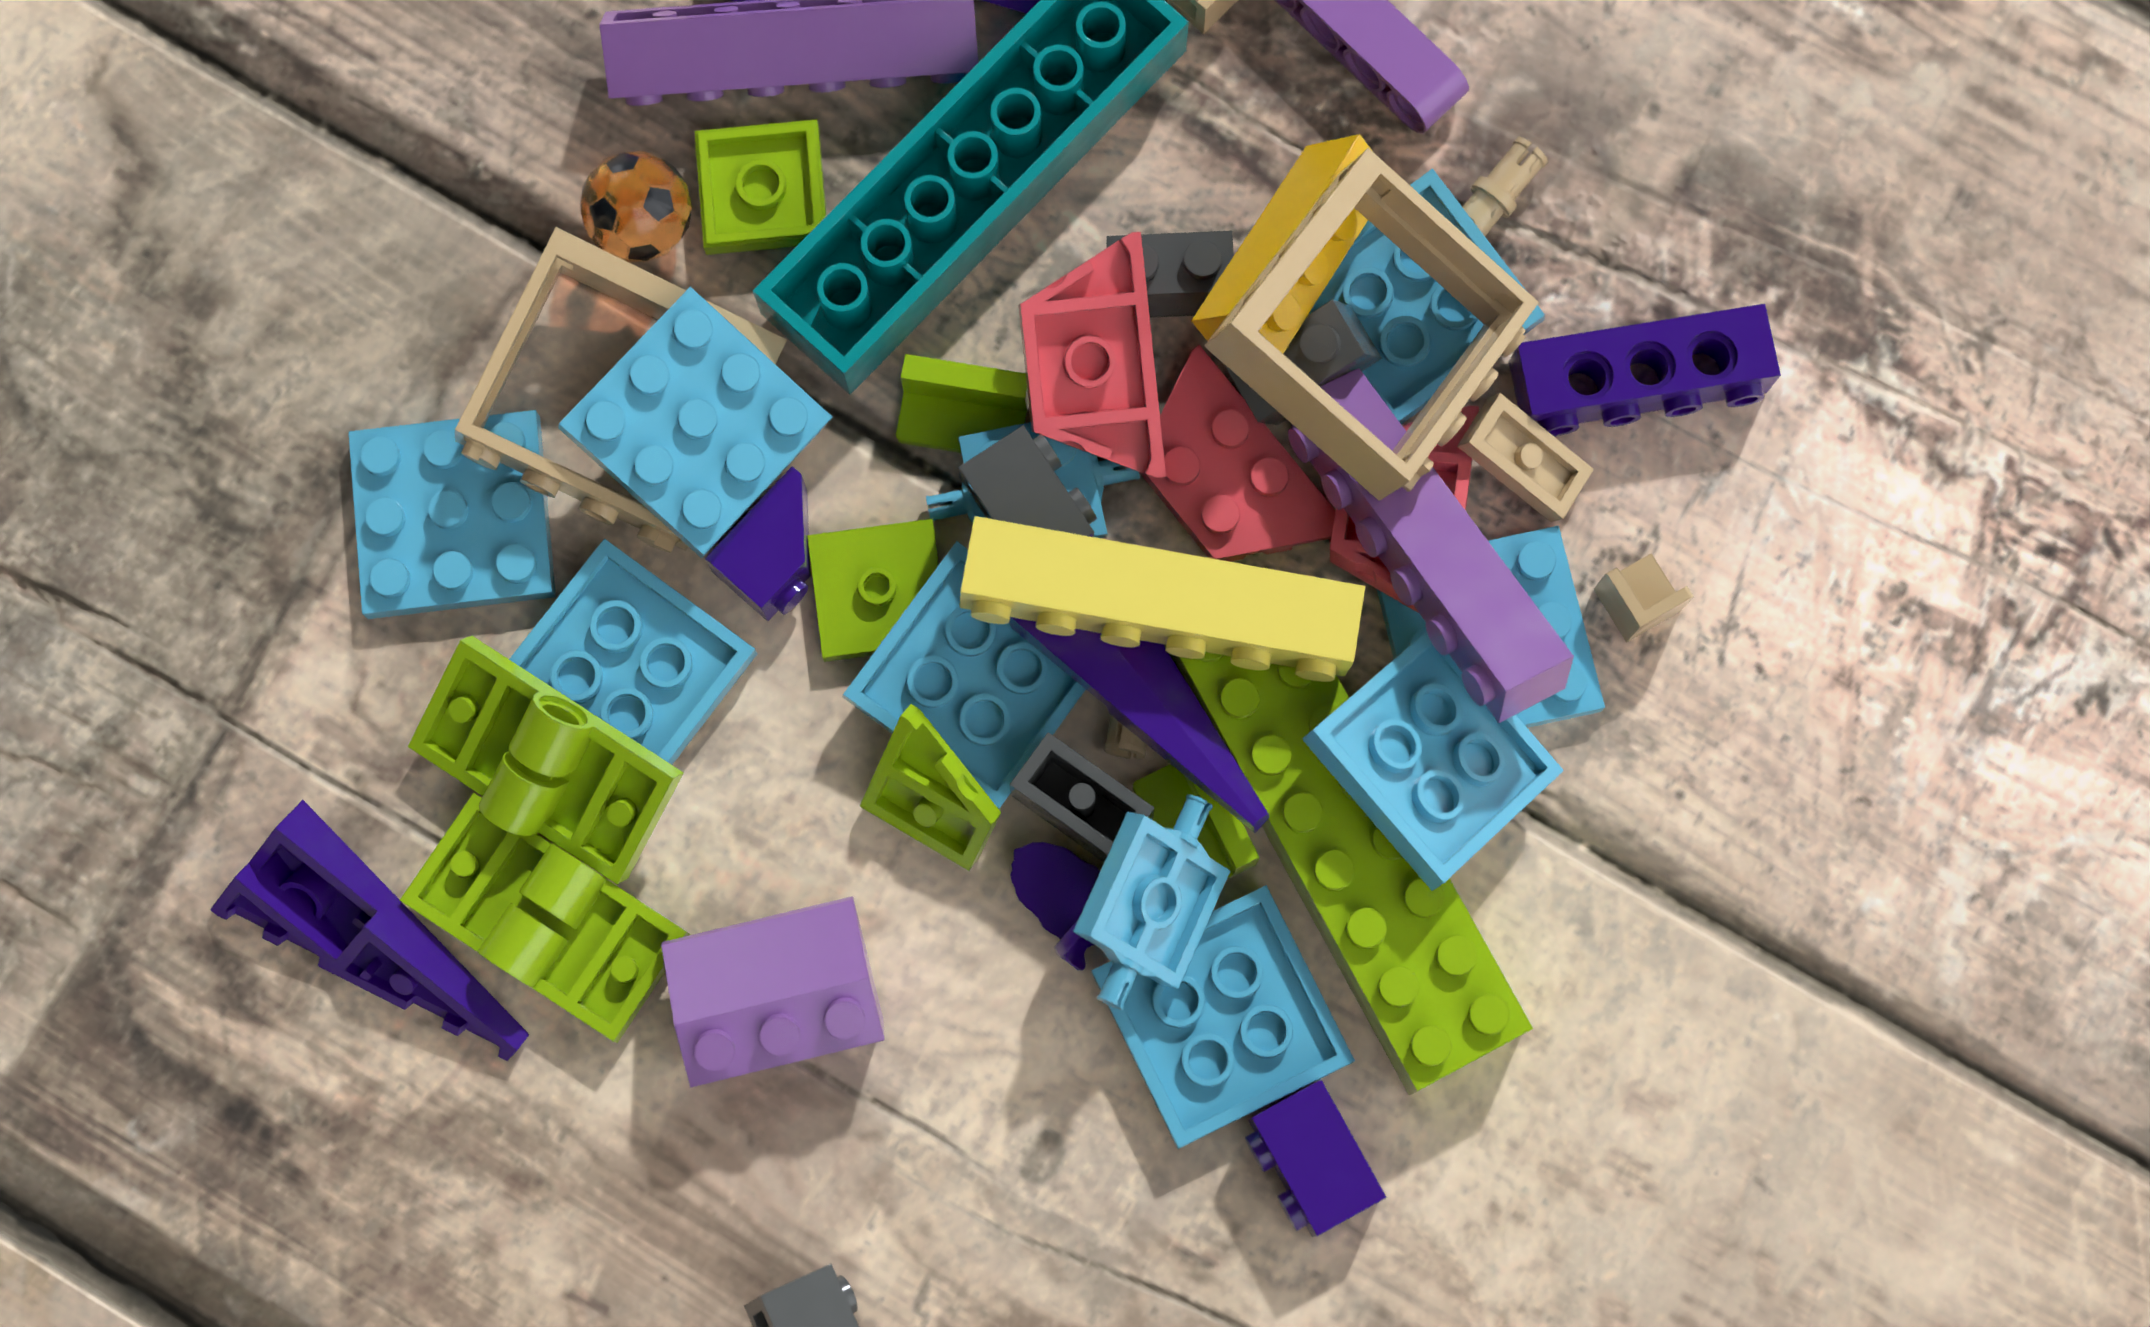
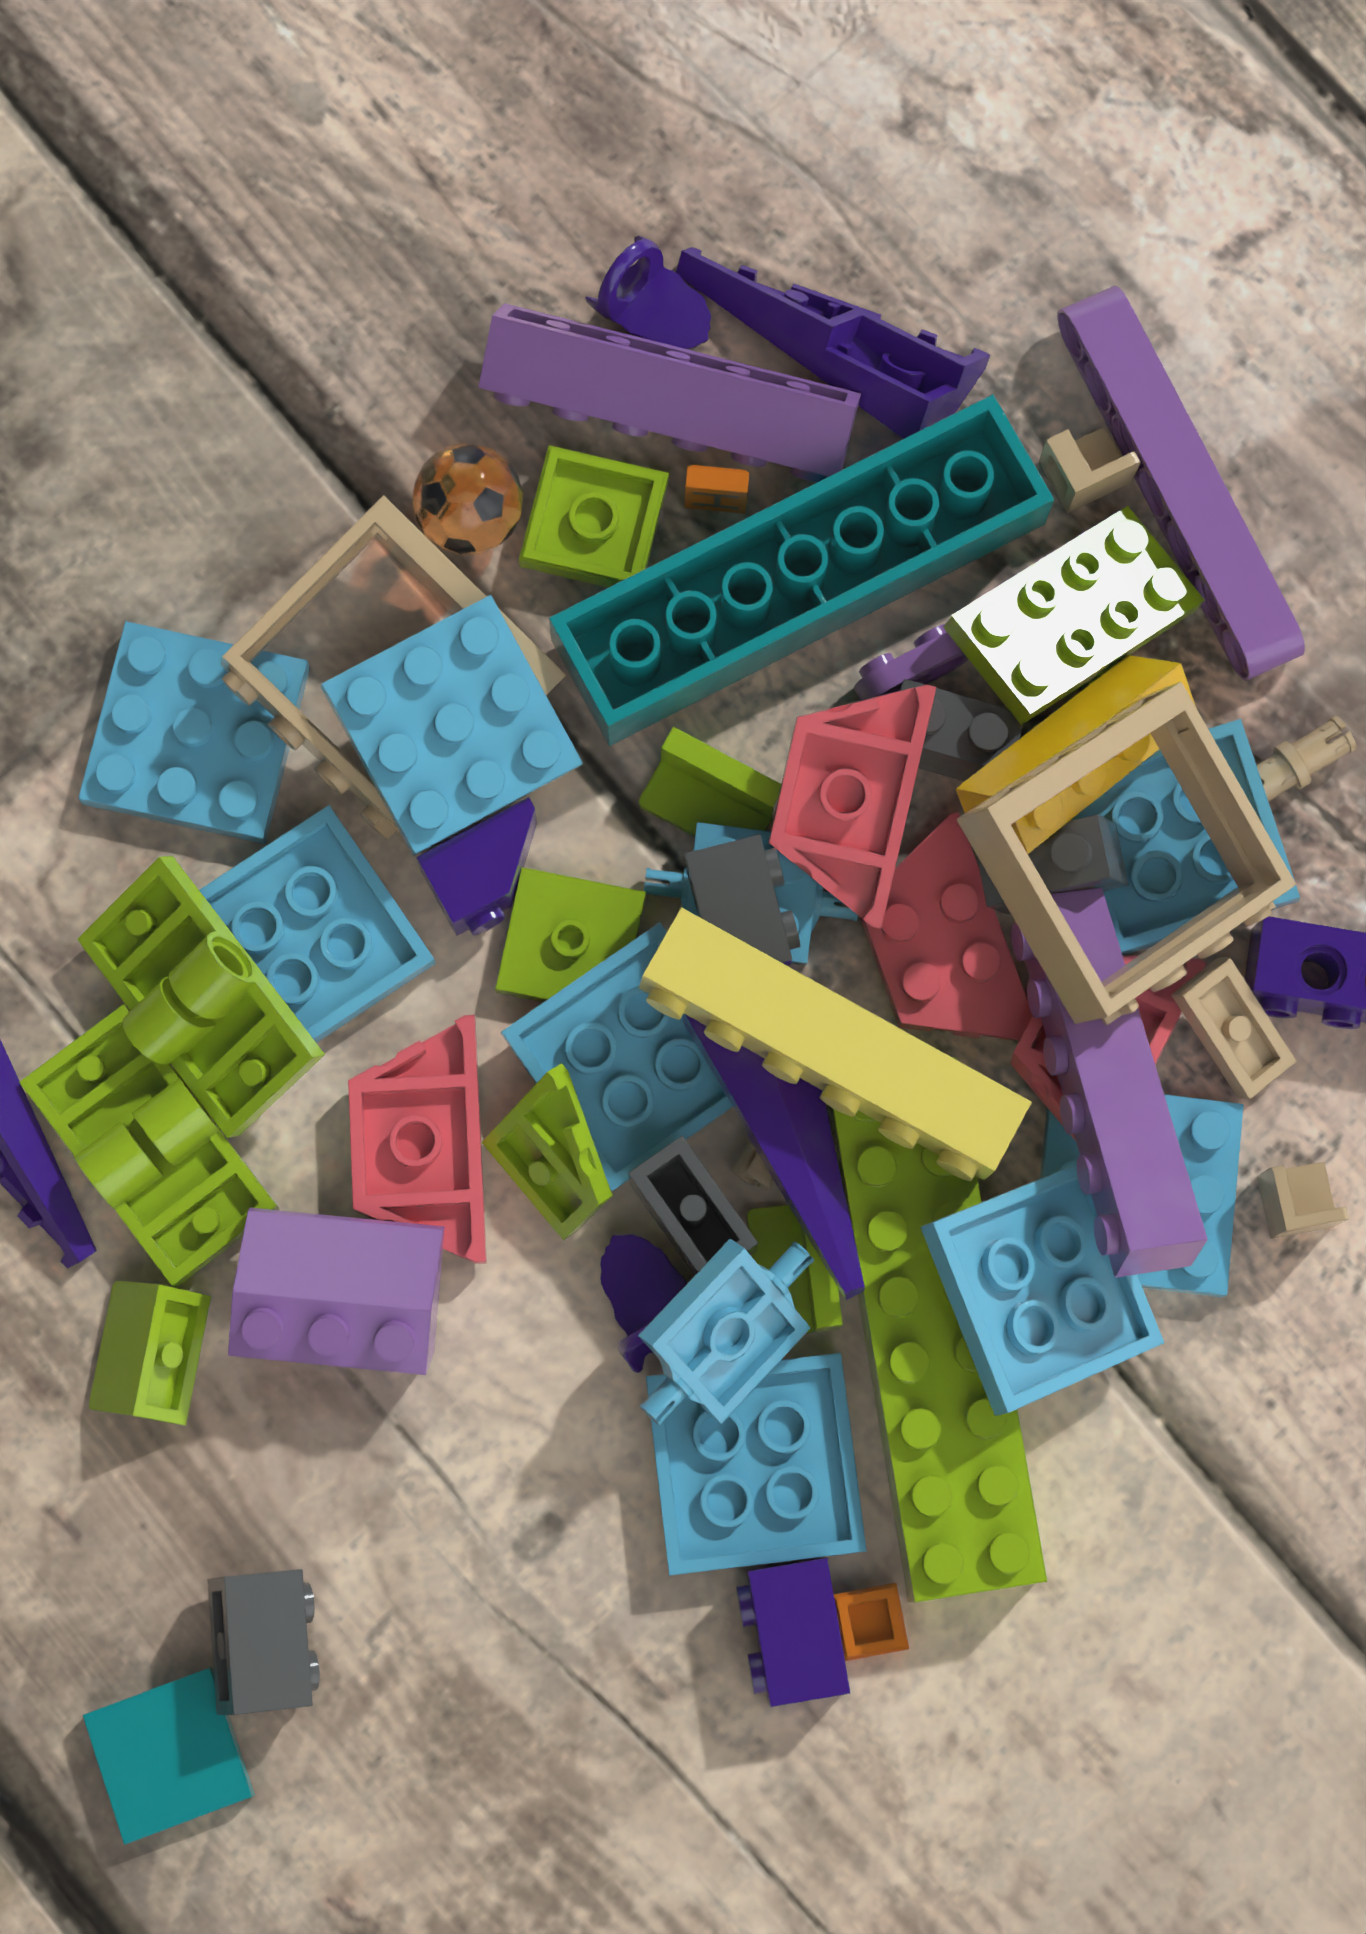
camera: 15 degrees right, 0 degrees up
none -> lime panel [89,1281,211,1426]
none -> coral wing [348,1015,487,1264]
none -> orange tile [685,465,750,514]
none -> orange tile [834,1583,909,1661]
none -> medium lavender plate [854,624,969,701]
none -> plate [943,506,1205,725]

